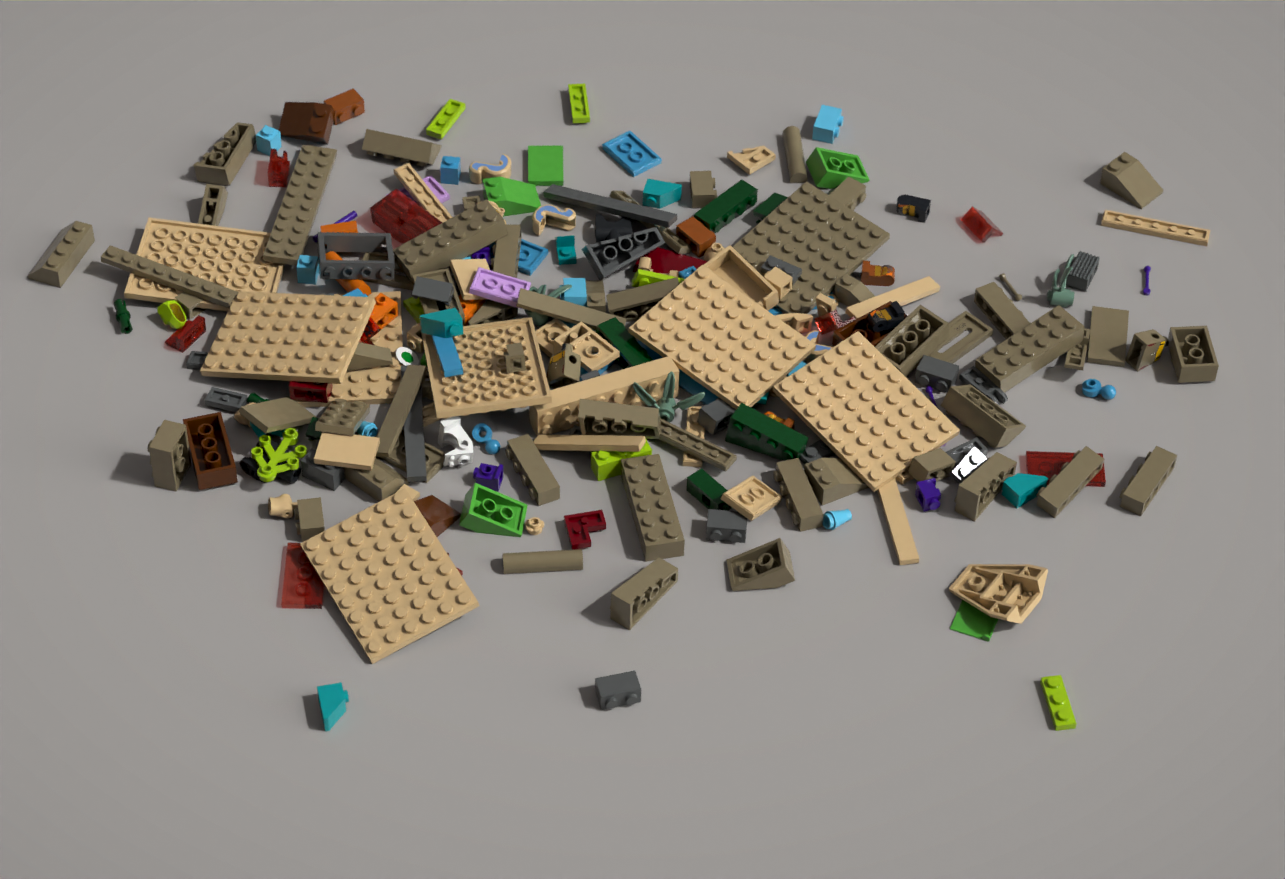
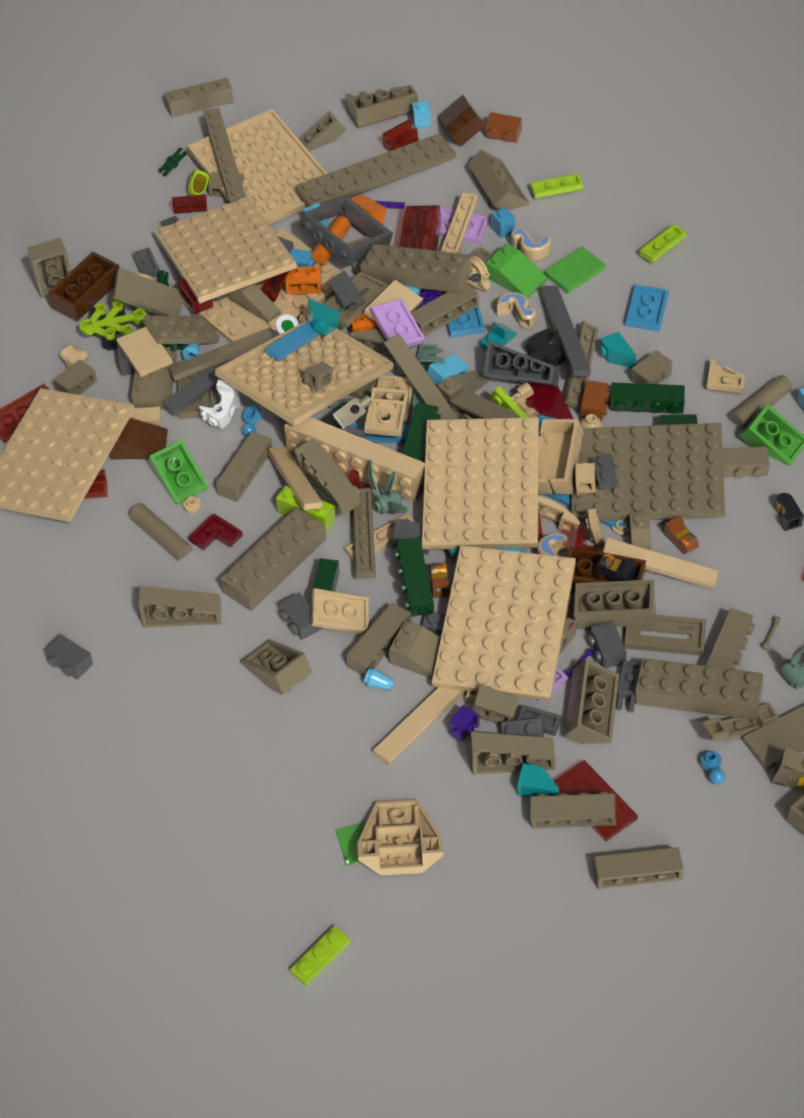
camera: 55 degrees right, 5 degrees up
dark purple brick [473,463,504,492] -> none

